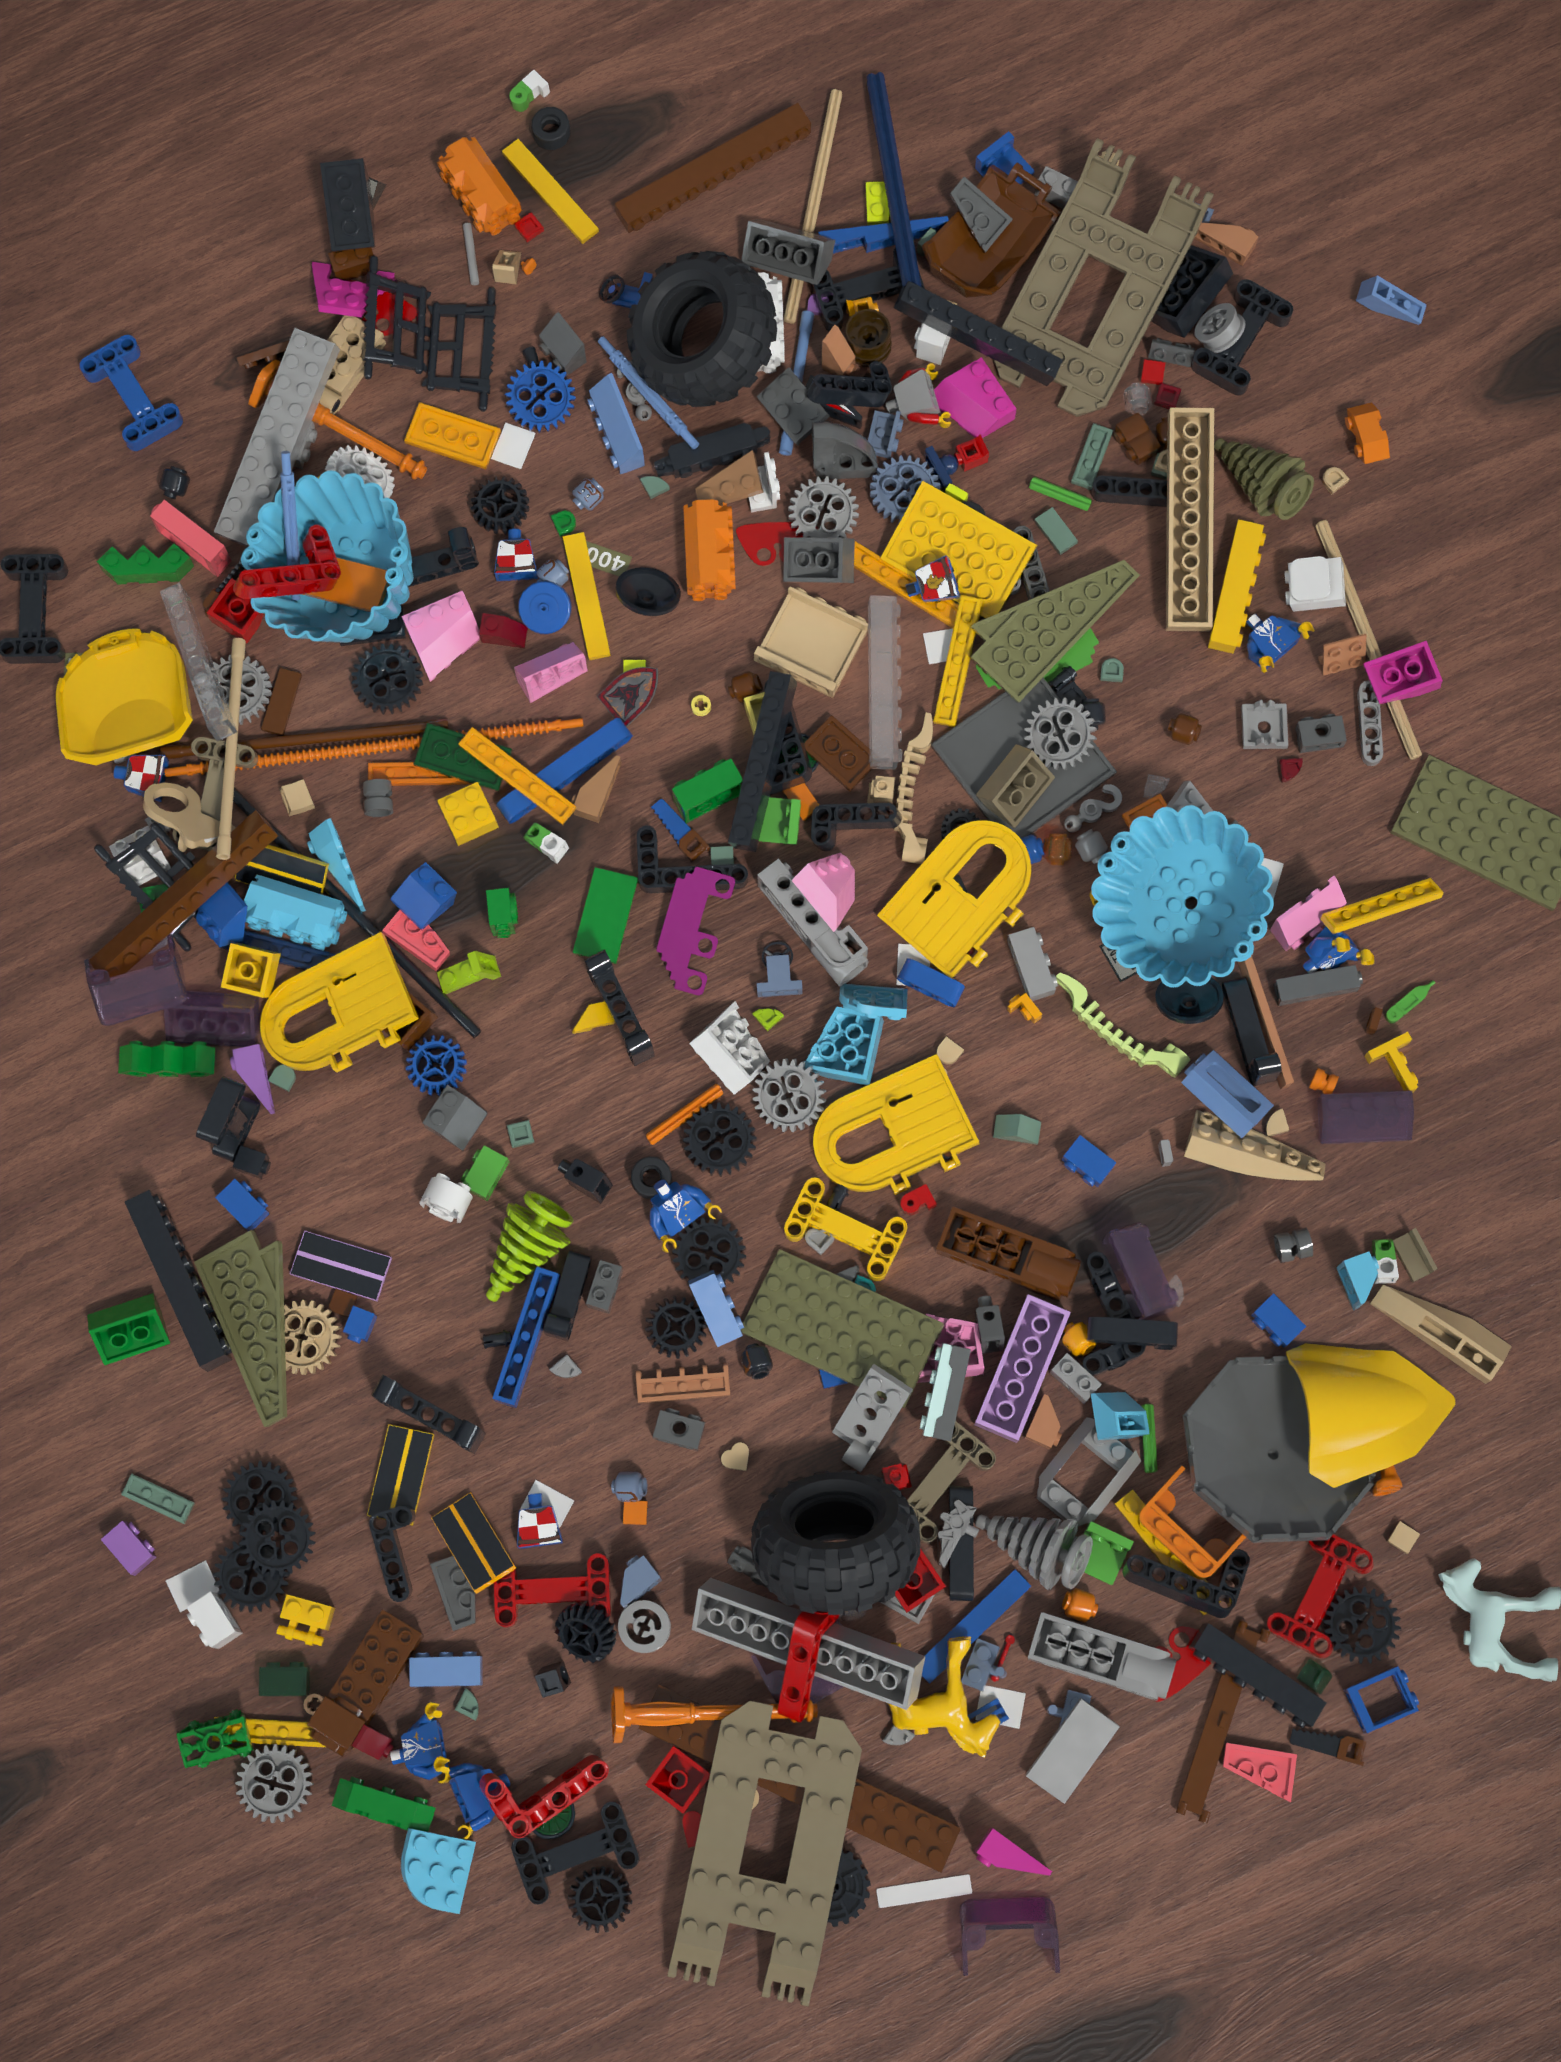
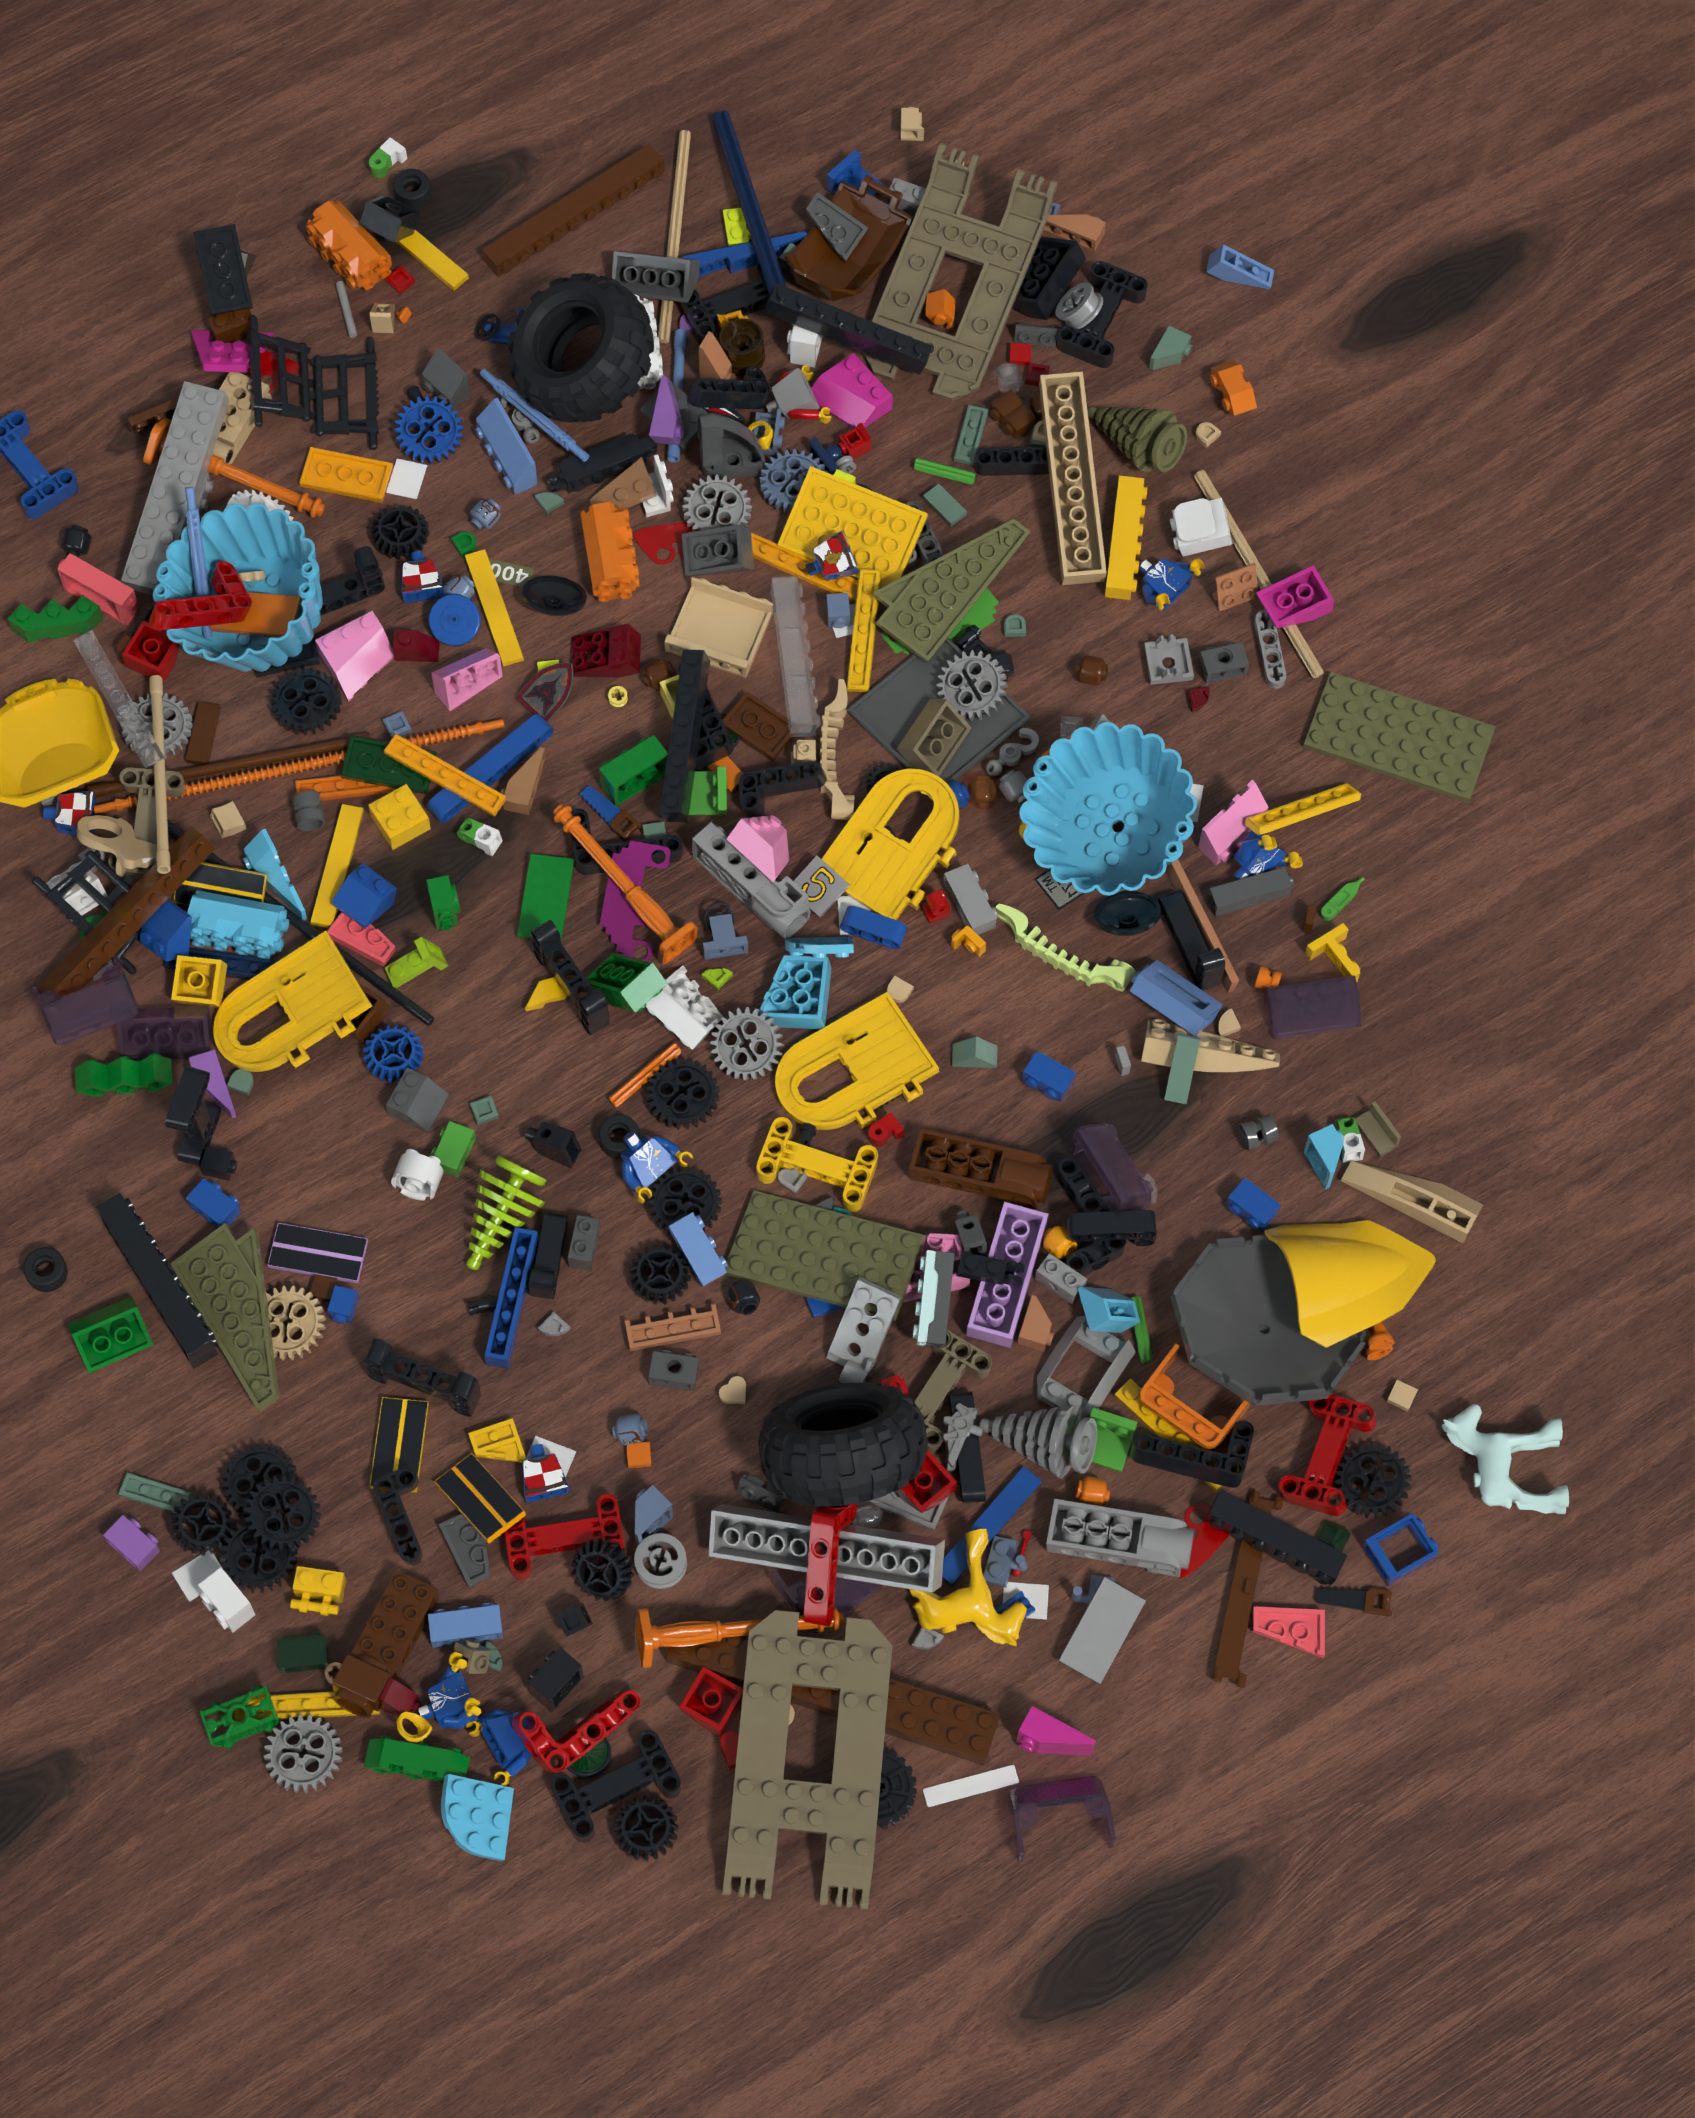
camera: 10 degrees left, 10 degrees down
none -> black tyre [23,1247,68,1292]
none -> black gear [169,1492,234,1556]
none -> tan tile [238,571,266,582]
none -> yellow tile [310,804,364,928]
none -> black brick [359,194,420,243]
none -> sand blue tile [383,711,412,739]
none -> yellow piece [396,1712,432,1743]
none -> dark tan bracket [454,1639,491,1674]
none -> yellow wing [468,1418,527,1463]
none -> black brick [528,1647,584,1713]
none -> orange piece [553,804,698,965]
none -> dark red slope [571,624,641,677]
none -> green brick [585,952,667,1013]
none -> medium lavender slope [649,375,684,445]
none -> yellow piece [748,420,774,450]
none -> light grey tile [794,855,850,918]
none -> sand blue brick [826,593,850,628]
none -> light grey bush [836,456,856,474]
none -> tan window [901,107,924,141]
none -> red leg [922,890,951,924]
none -> orange brick [926,289,955,330]
none -> black hinge [957,1252,1025,1286]
none -> sand green slope [1149,326,1193,370]
none -> sand green tile [1164,1034,1200,1104]

